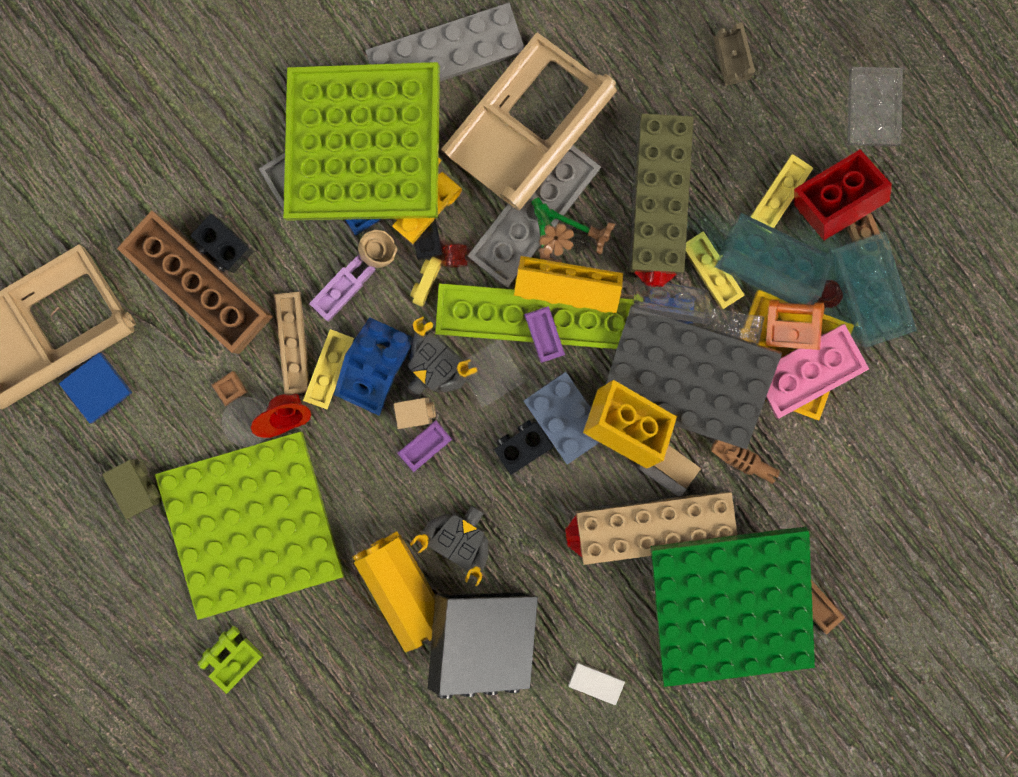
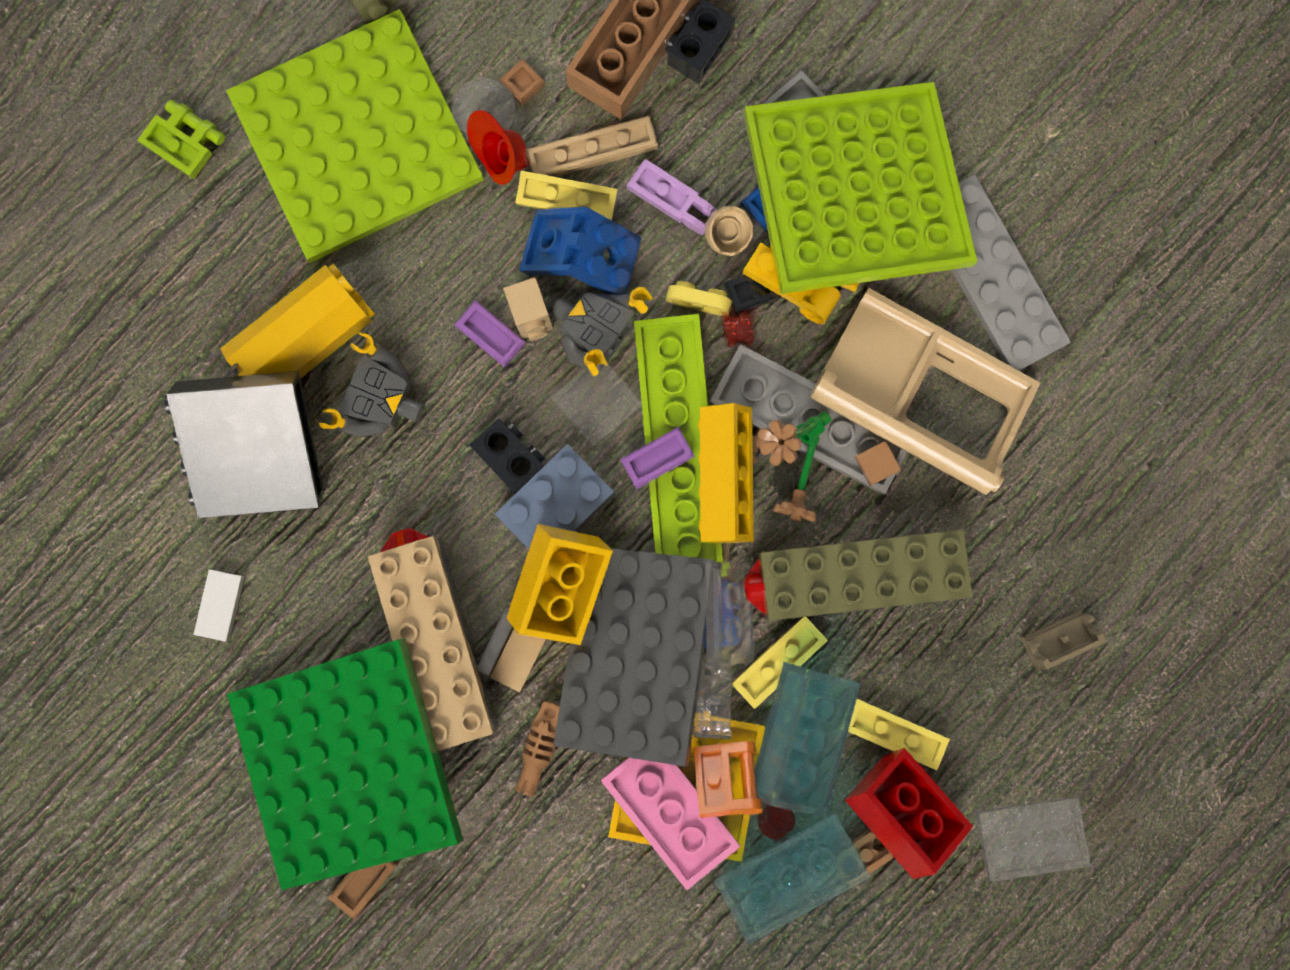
camera: 80 degrees right, 5 degrees down
none -> medium nougat tile [854,441,901,486]

